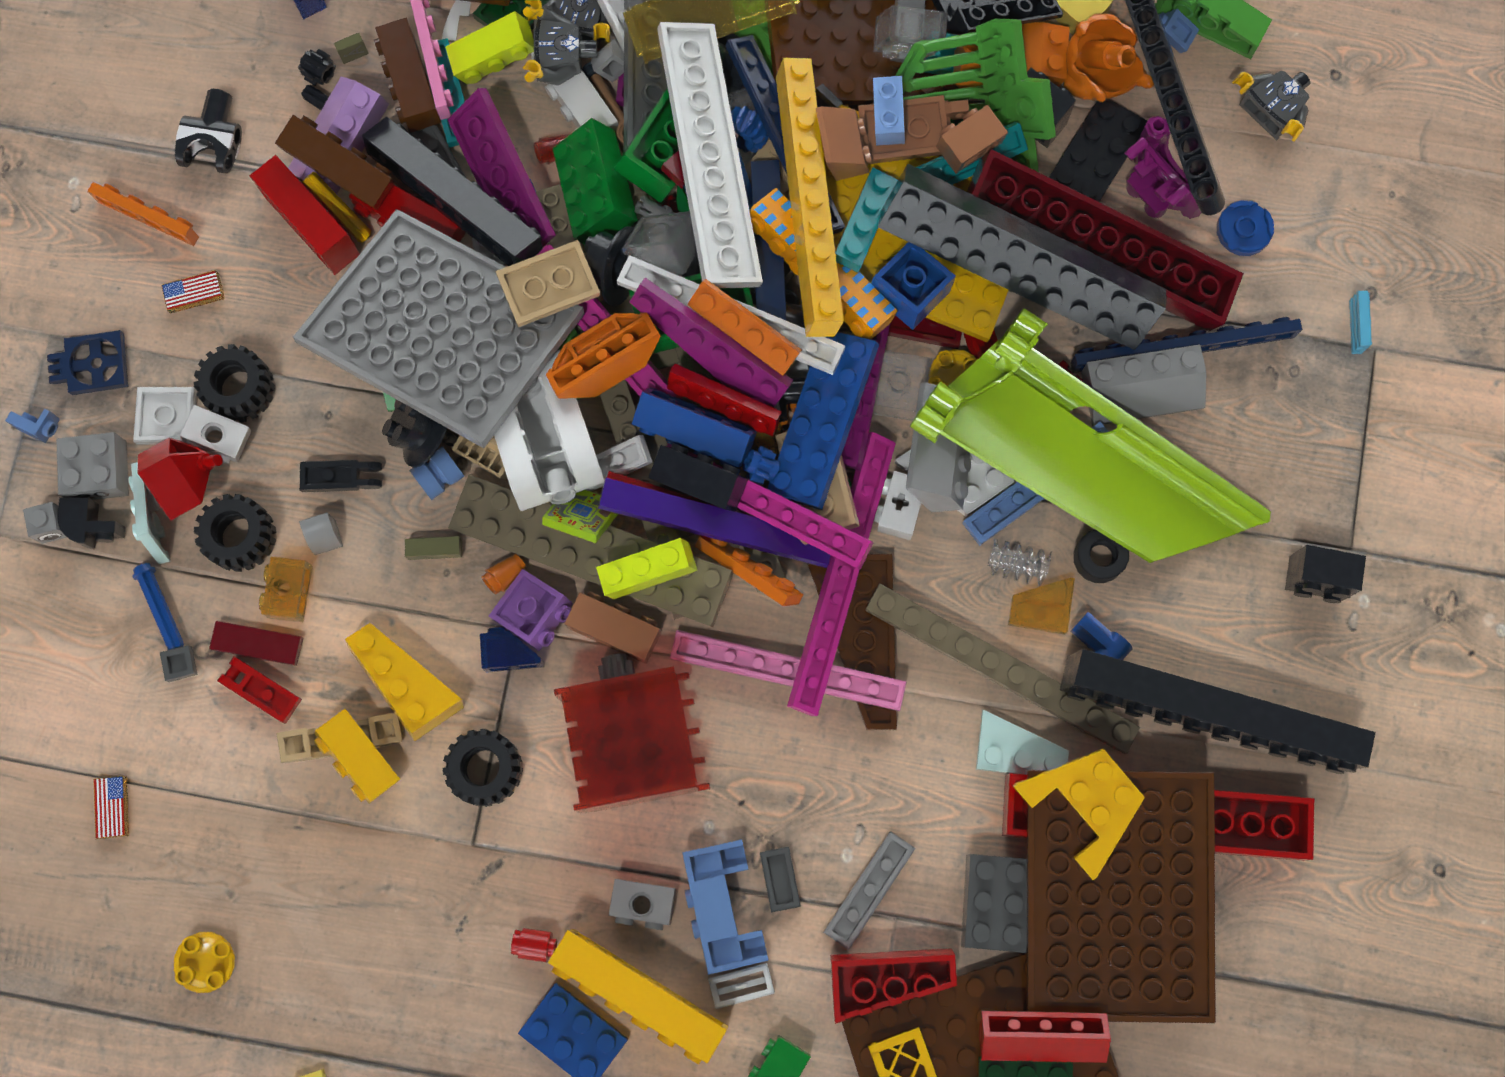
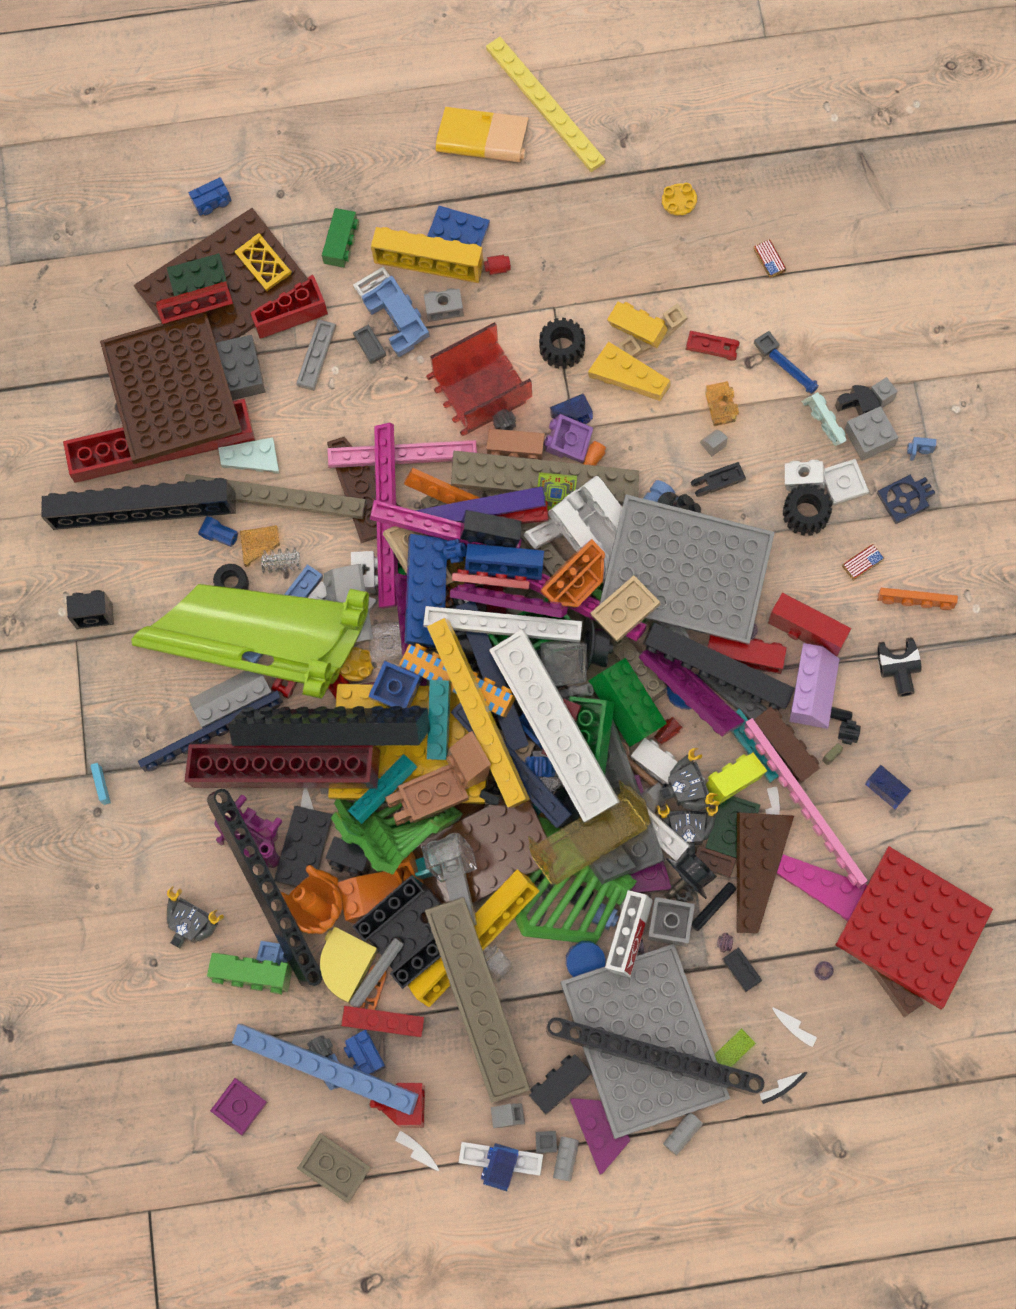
camera: 165 degrees right, 5 degrees down
red piece [137,438,223,521] -> none
black tyre [194,494,276,572] -> none
dark red tile [209,621,303,666] -> none
reddish brown brick [275,115,395,210] -> none
yellow axle [303,172,371,242] -> none
olive piece [405,536,462,560] -> none
neon yellow brick [596,538,698,599] -> none
orange plate [687,279,802,376] -> none
light blue brick [873,76,905,146] -> none
nougat brick [936,105,1008,174] -> none
yellow wing [1013,749,1145,880] -> none
blue tile [1217,200,1274,256] -> none

